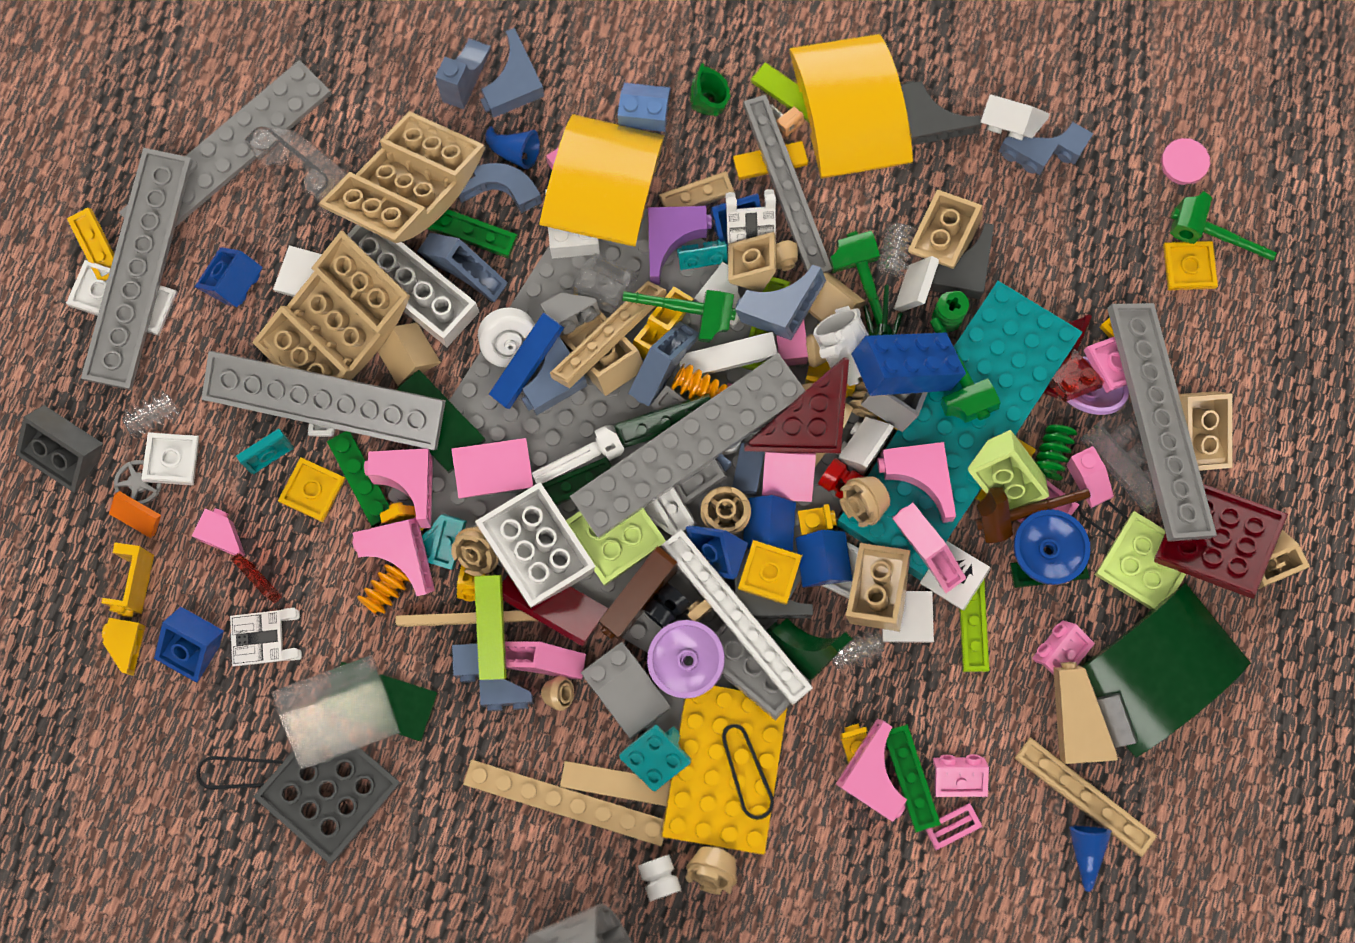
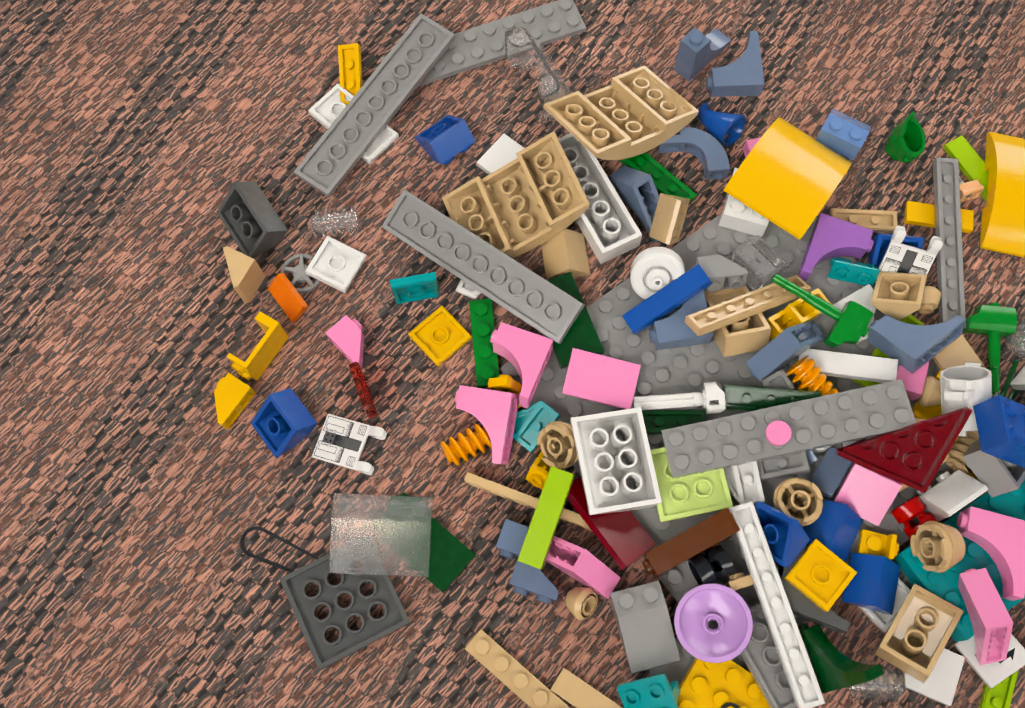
camera: 25 degrees right, 5 degrees down
none -> tan slope [223,246,265,304]
none -> tan slope [649,193,690,245]
none -> bright pink tile [765,421,792,447]

